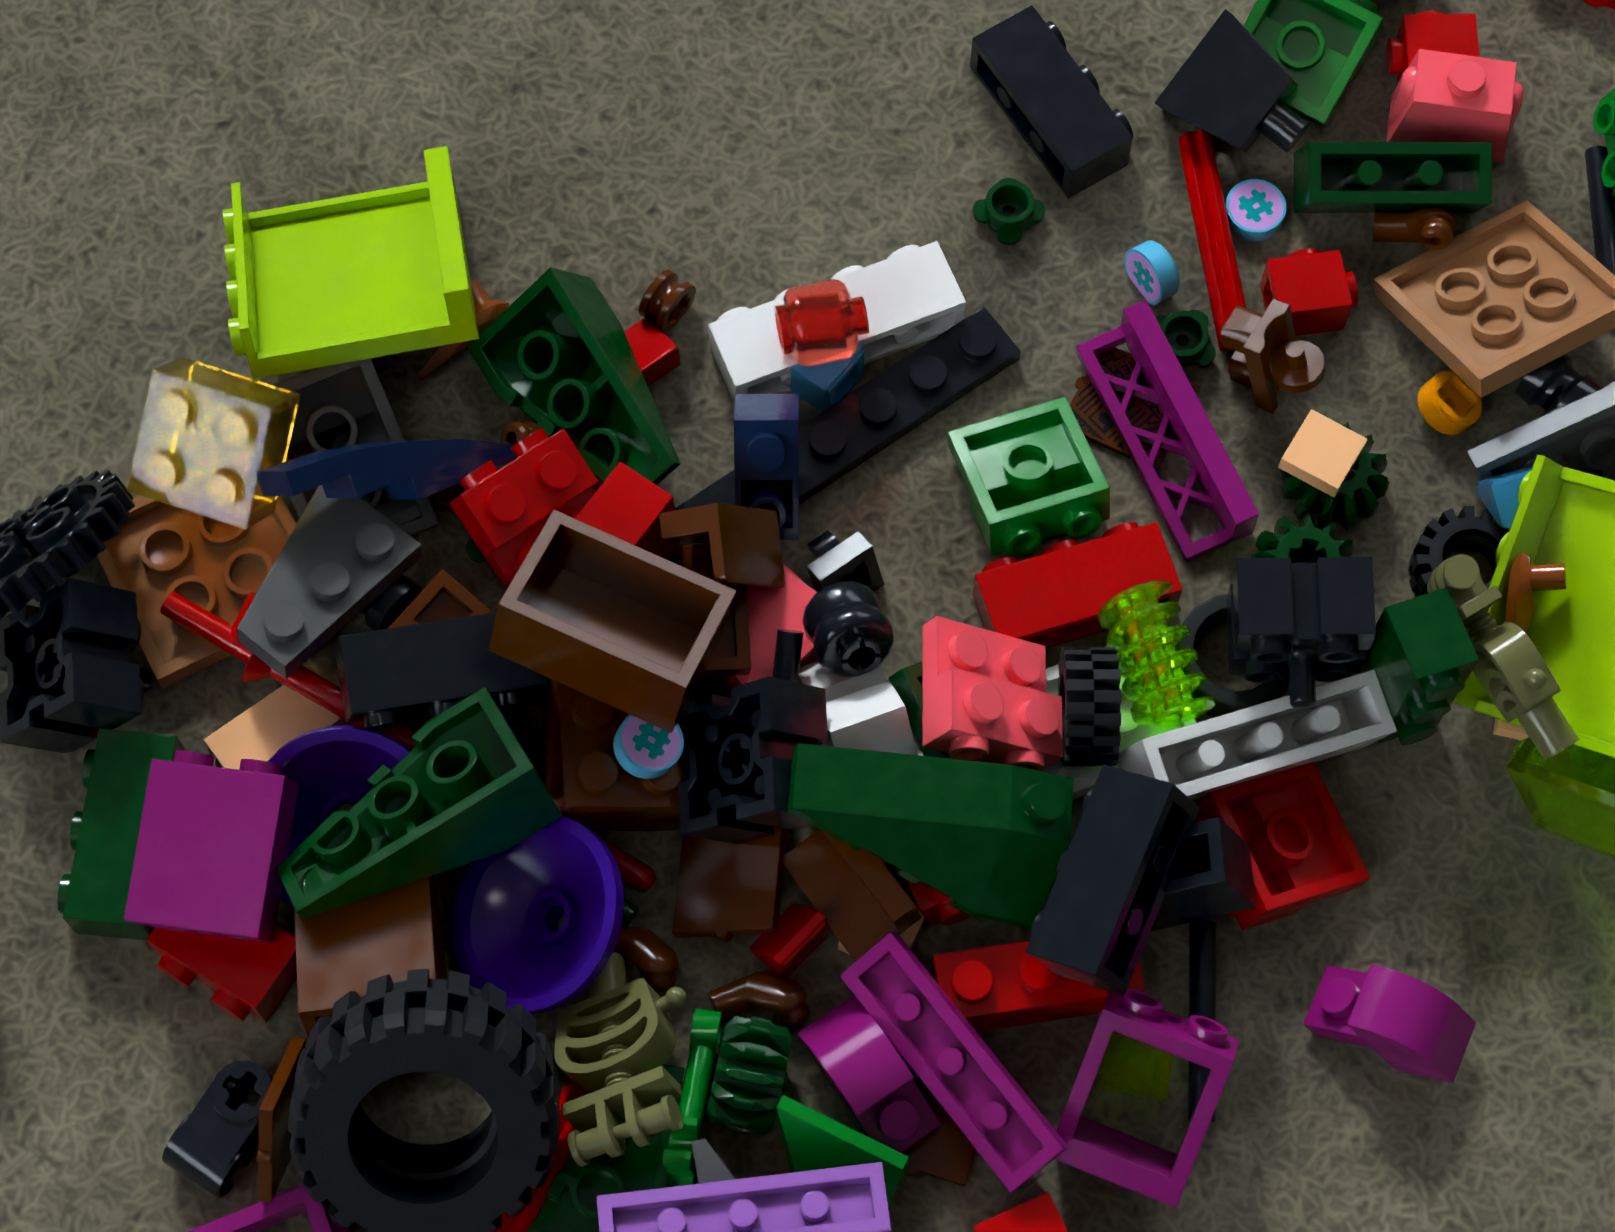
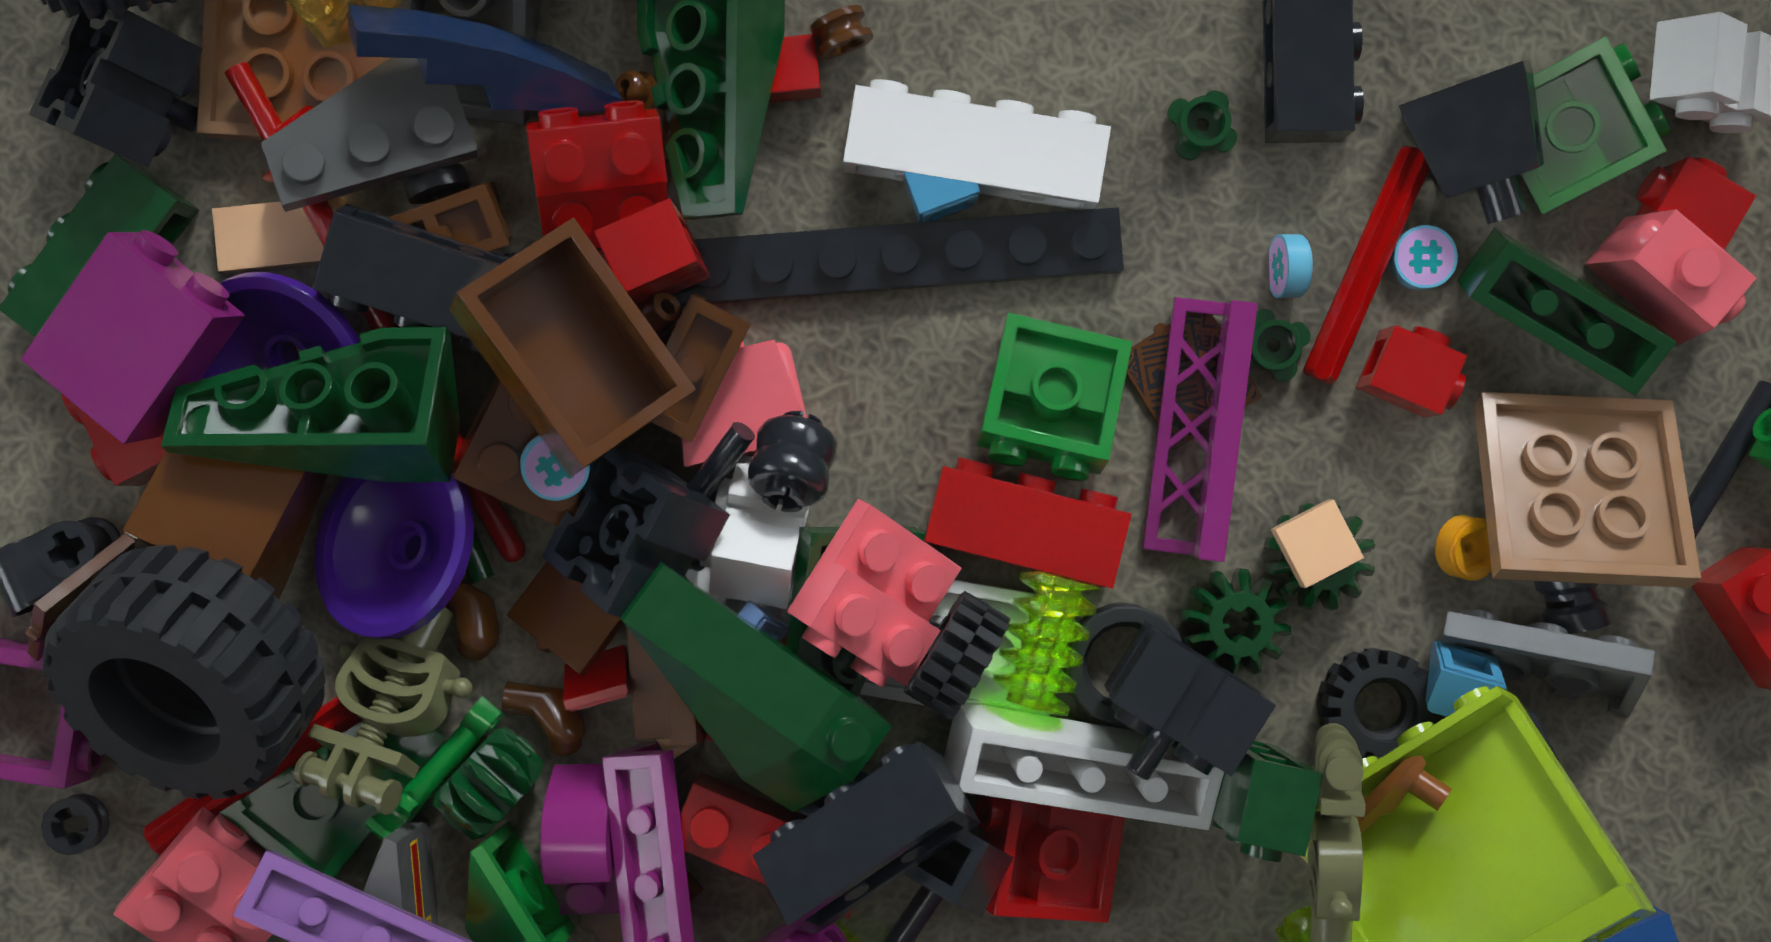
camera: 30 degrees right, 20 degrees up
reddish brown panel [659,503,785,589] -> none
dark blue slope [734,394,799,540] -> none
clear red head [774,279,869,367] -> none
black tile [807,530,884,592] -> none
reddish brown hips [1220,299,1326,414] -> none
reddish brown arm [1373,206,1457,250] -> none

